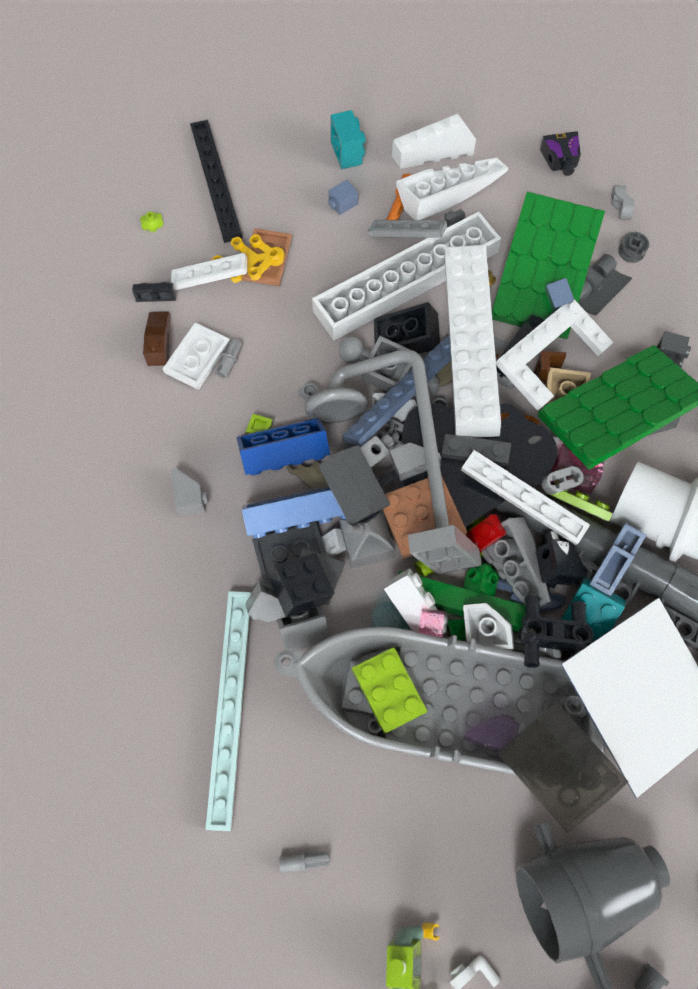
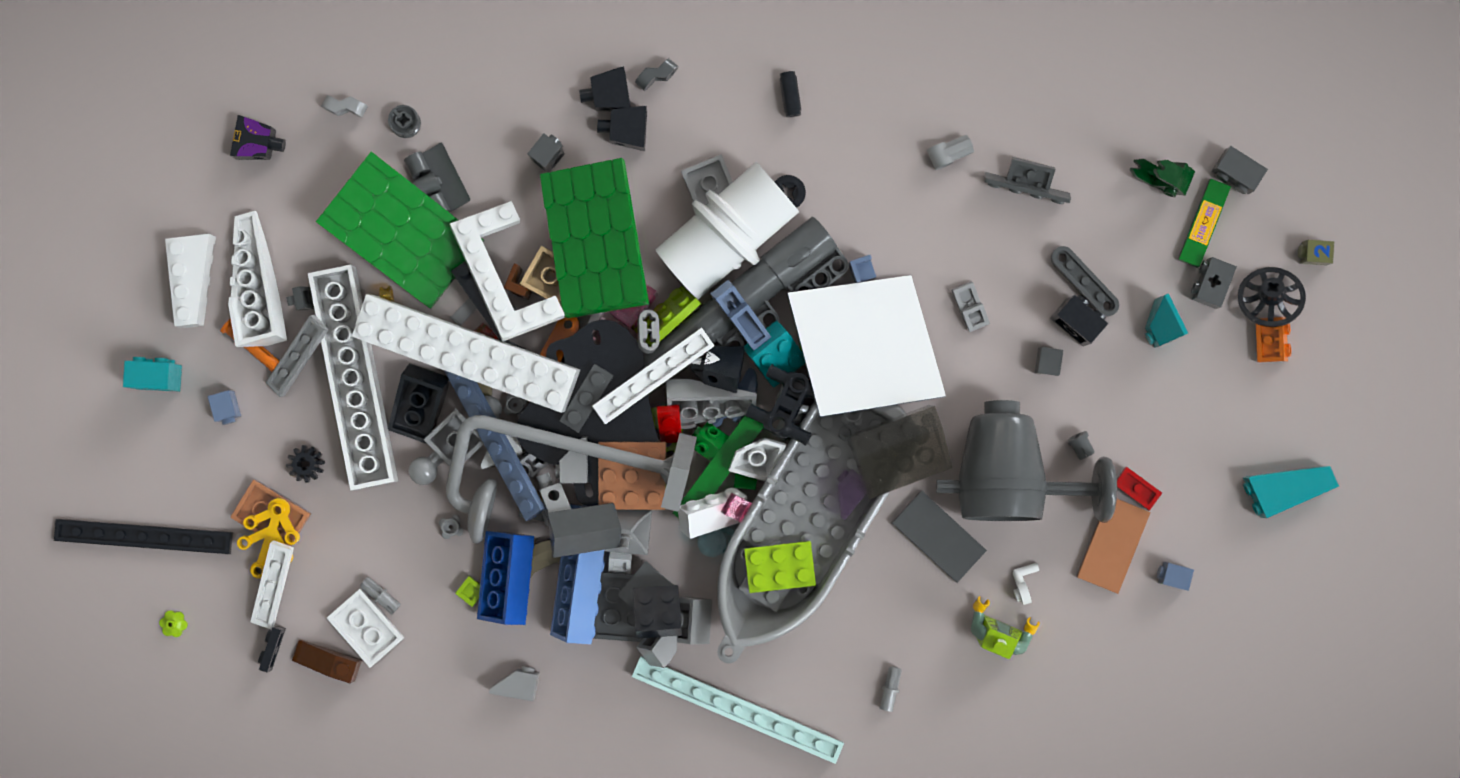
camera: 70 degrees left, 20 degrees up
sand blue panel [545,278,574,312] -> none
none -> black gear [286,445,325,483]
none -> dark grey tile [892,491,987,583]

